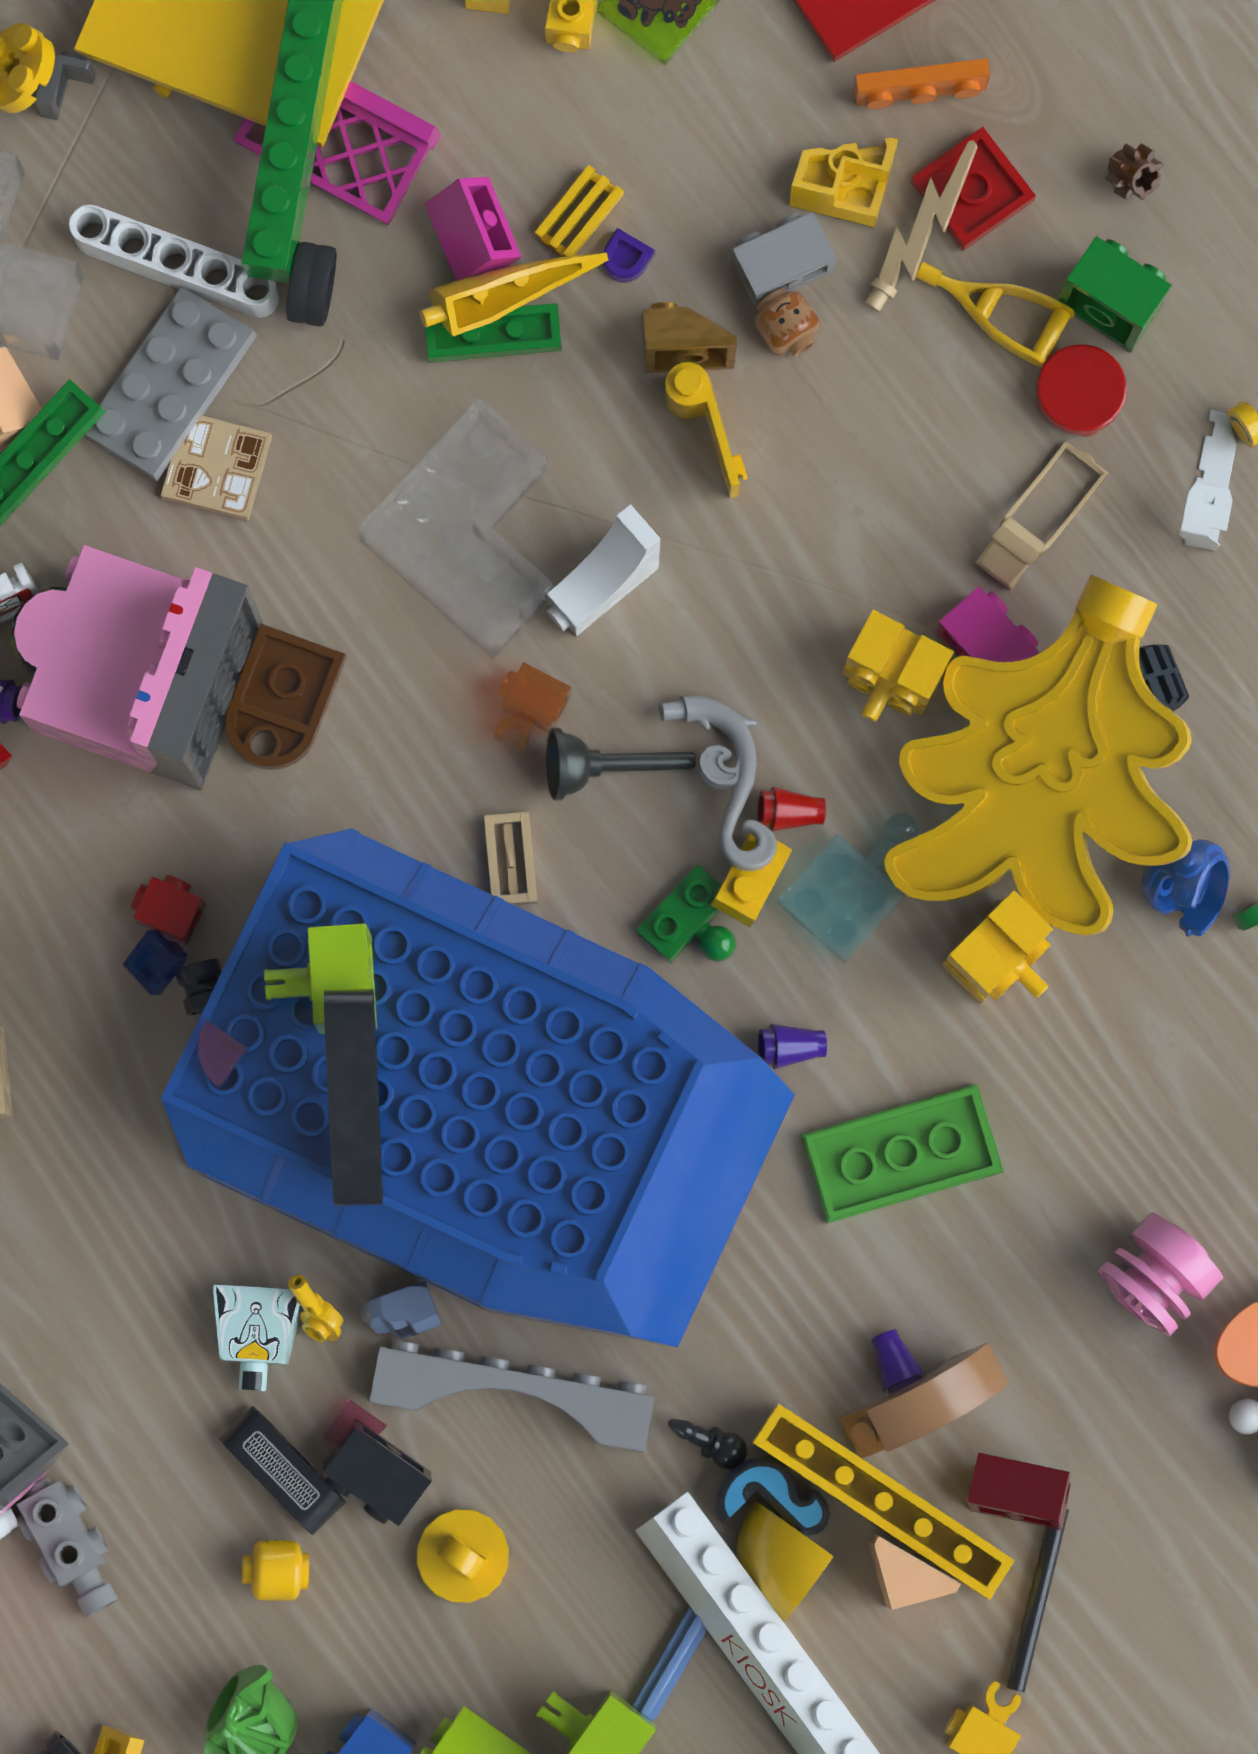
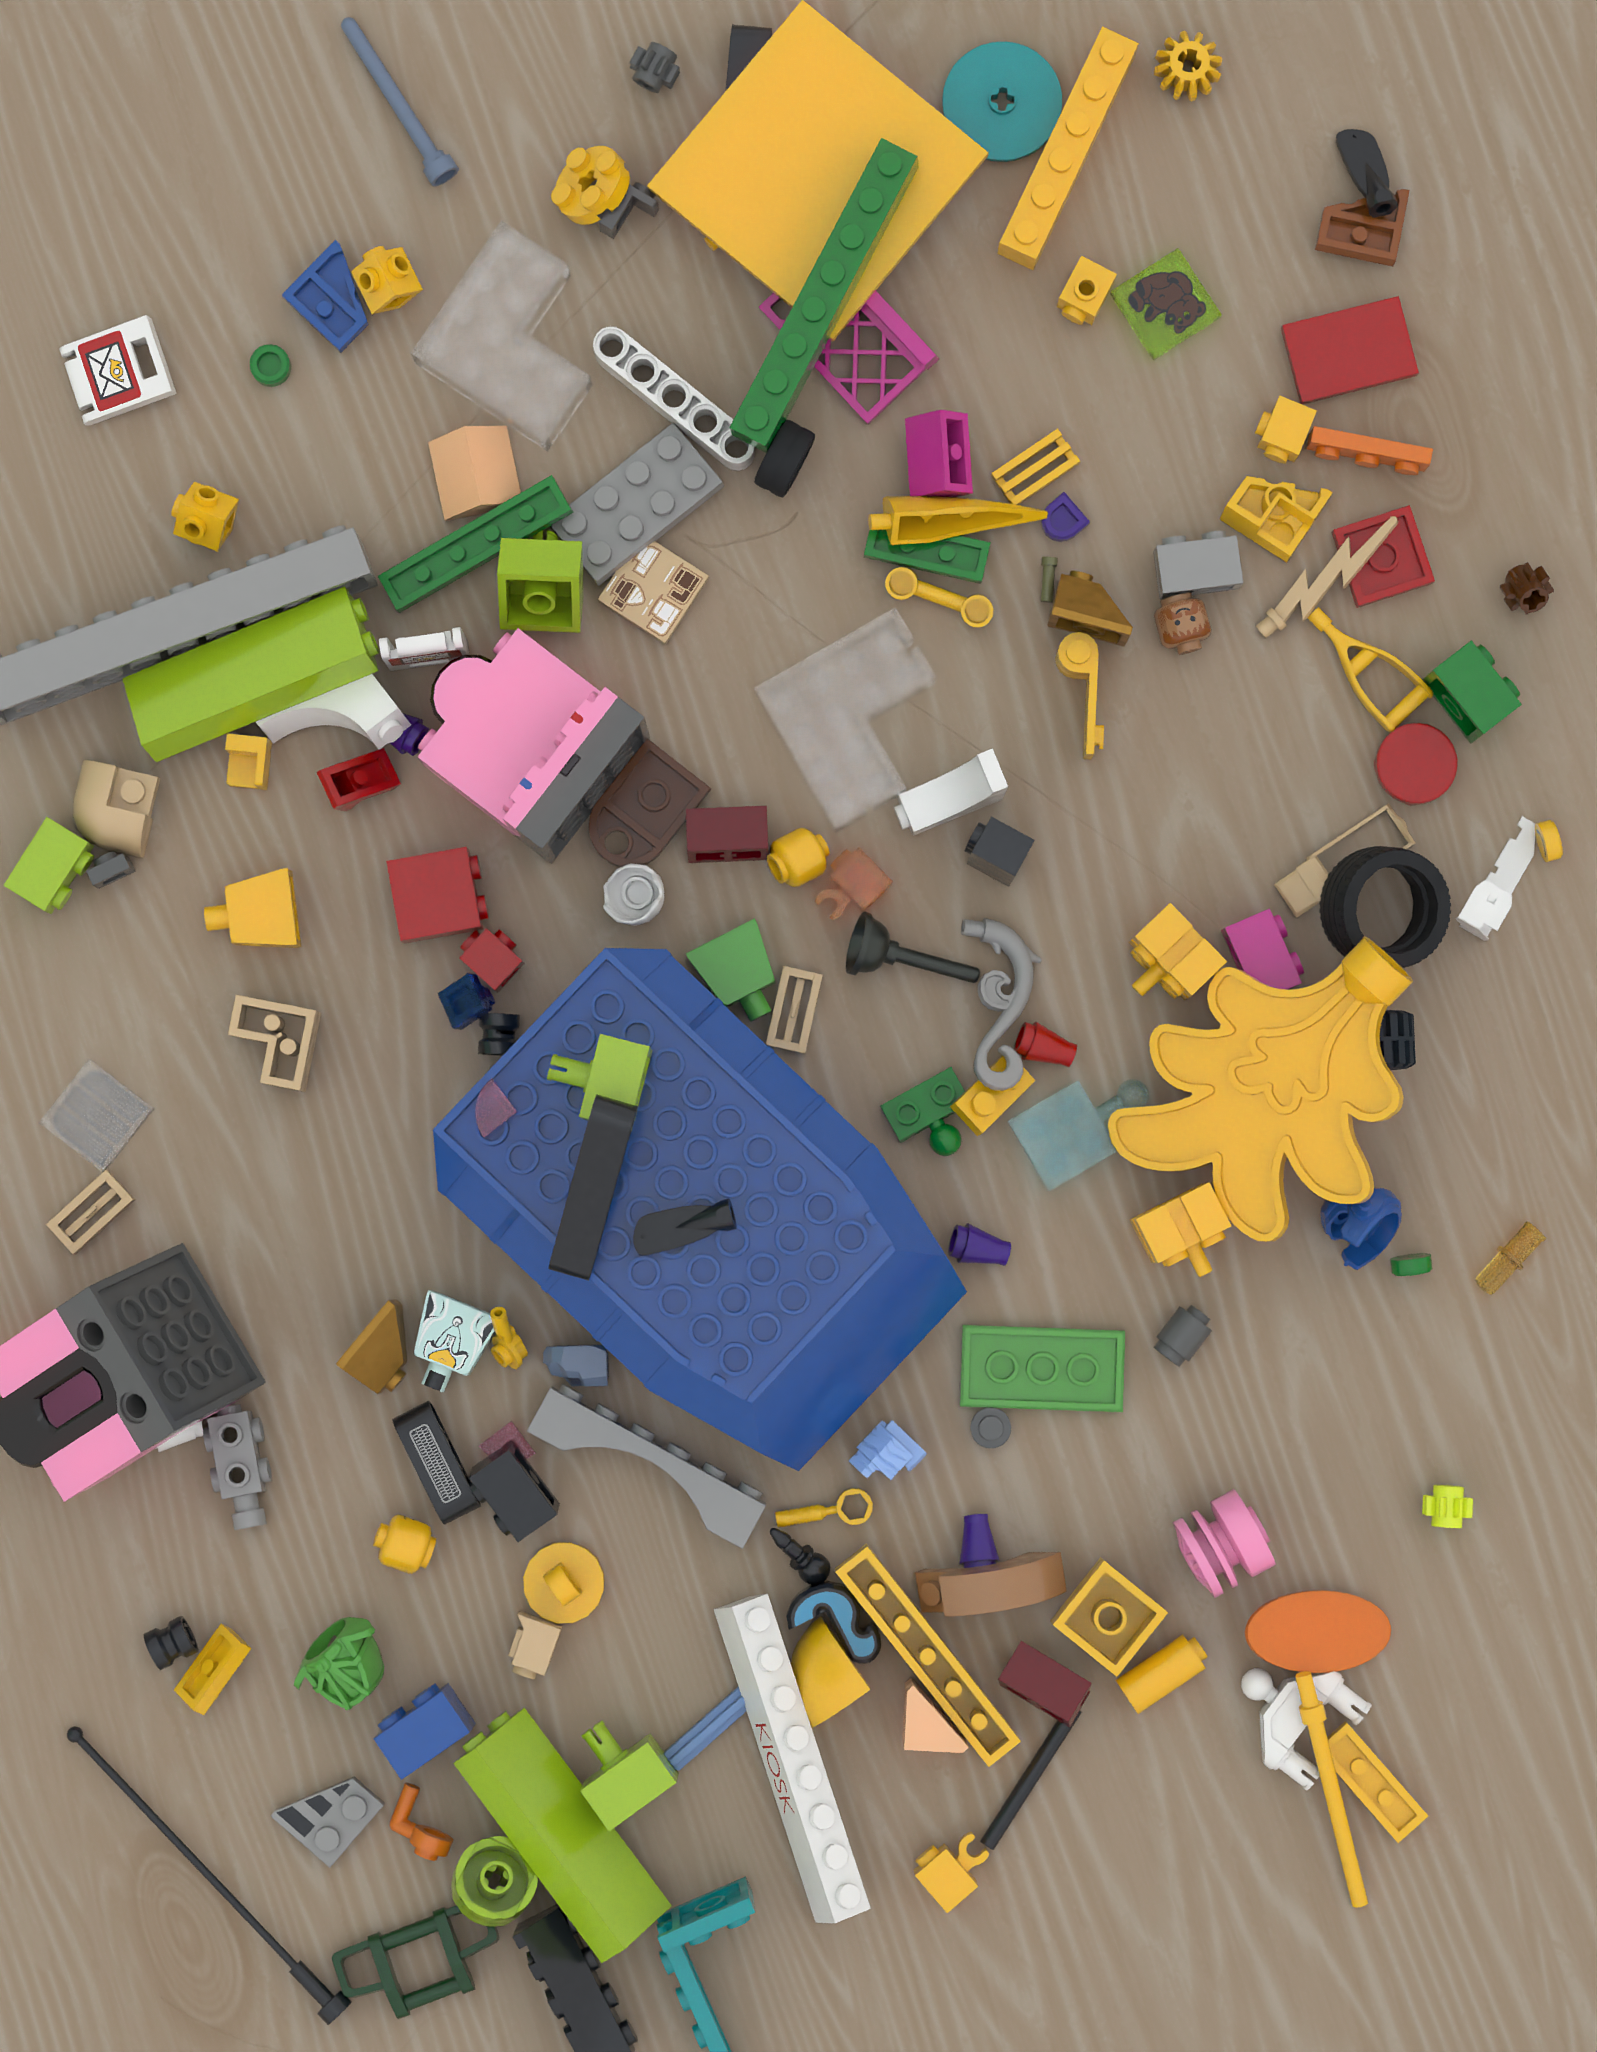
camera: 20 degrees right, 5 degrees up
none -> pearl gold slope [336,1299,407,1394]
none -> red brick [386,847,489,944]
none -> lime brick [497,530,584,633]
none -> tan window [508,1611,563,1679]
none -> white hair [603,863,665,926]
none -> black piece [633,1198,737,1255]
none -> dark red hinge [686,805,769,863]
none -> bright green torso [686,918,775,1022]
none -> yellow head [767,828,830,887]
none -> yellow piece [775,1488,873,1528]
none -> light blue hair [849,1420,927,1480]
none -> yellow bar [885,566,994,627]
none -> black brick [964,816,1035,887]
none -> dark grey plate [970,1408,1011,1448]
none -> olive piece [1041,557,1058,603]
none -> yellow brick [1050,1557,1168,1677]
none -> yellow brick [1115,1634,1208,1714]
none -> dark grey brick [1153,1305,1212,1367]
none -> yellow brick [1255,396,1317,464]
none -> black tyre [1319,846,1451,968]

